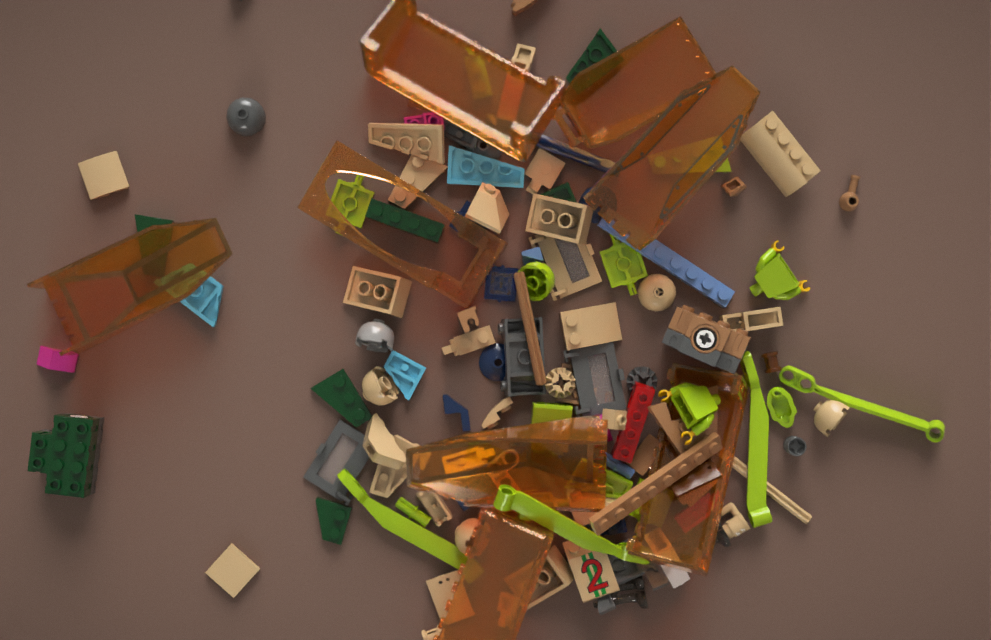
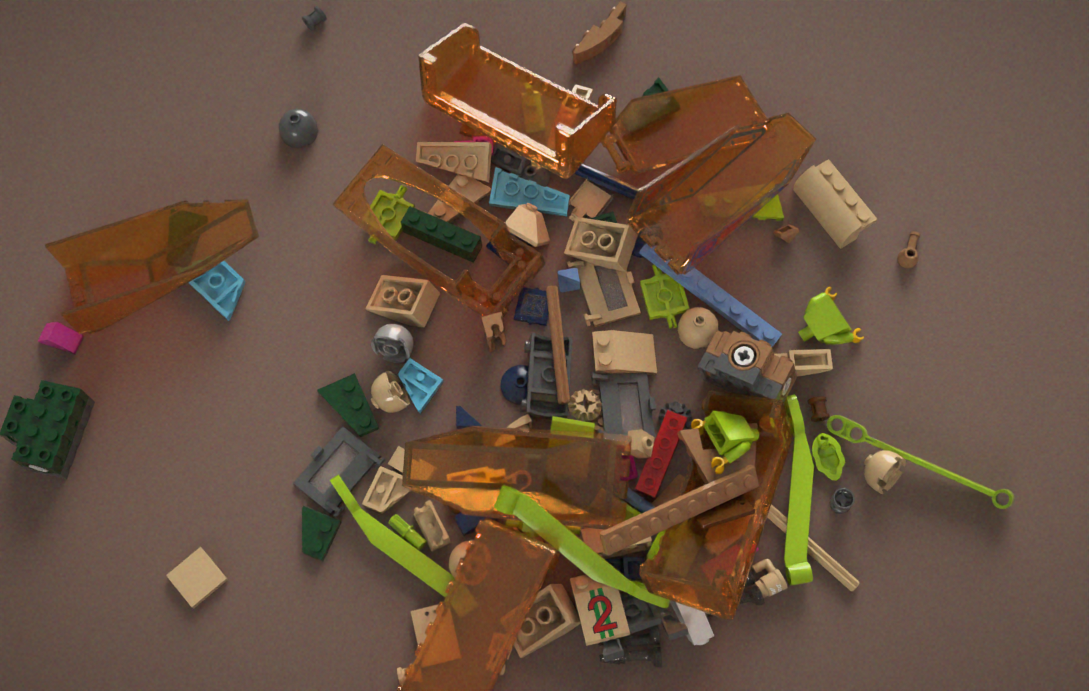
camera: 15 degrees right, 20 degrees down
tan slope [78,151,129,200] -> none
tan slope [363,413,407,470] -> none
tan hinge [442,325,496,356] -> none
lime cylinder [518,261,555,301] -> none

